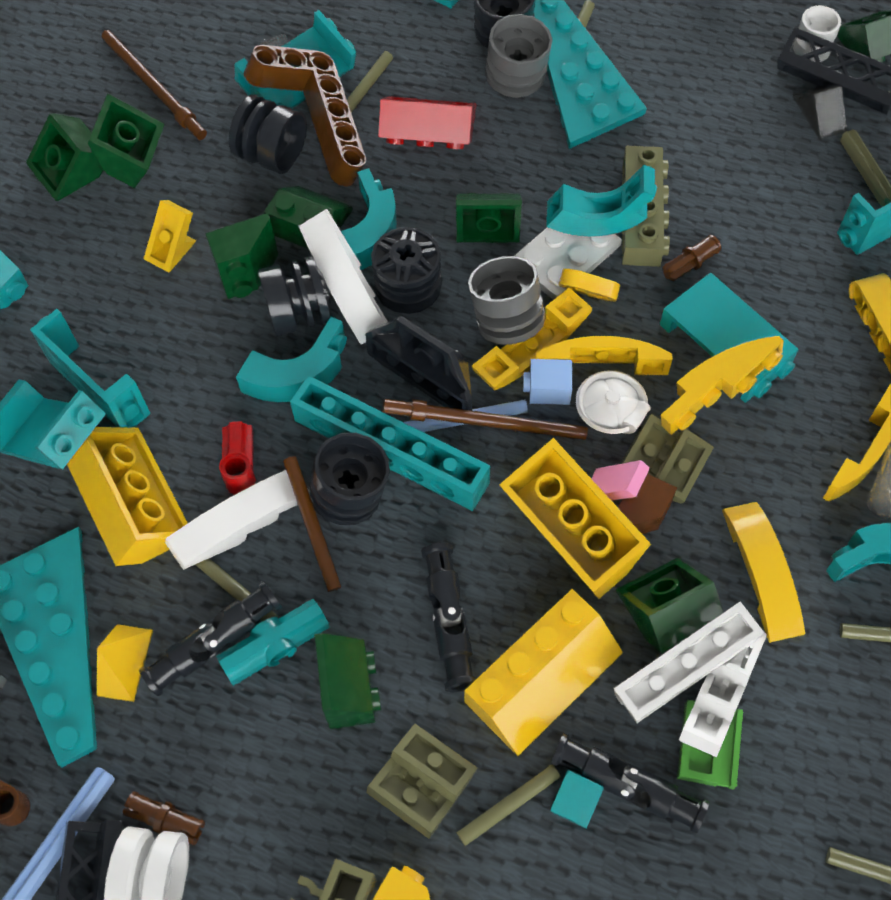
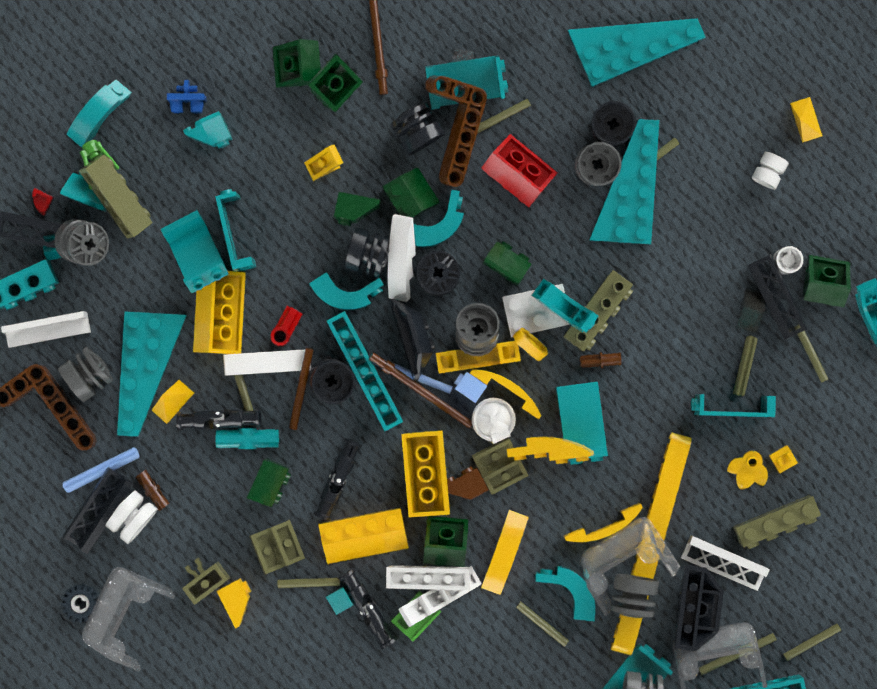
camera: 30 degrees right, 25 degrees up
bright pink tile [591,460,650,501] -> none

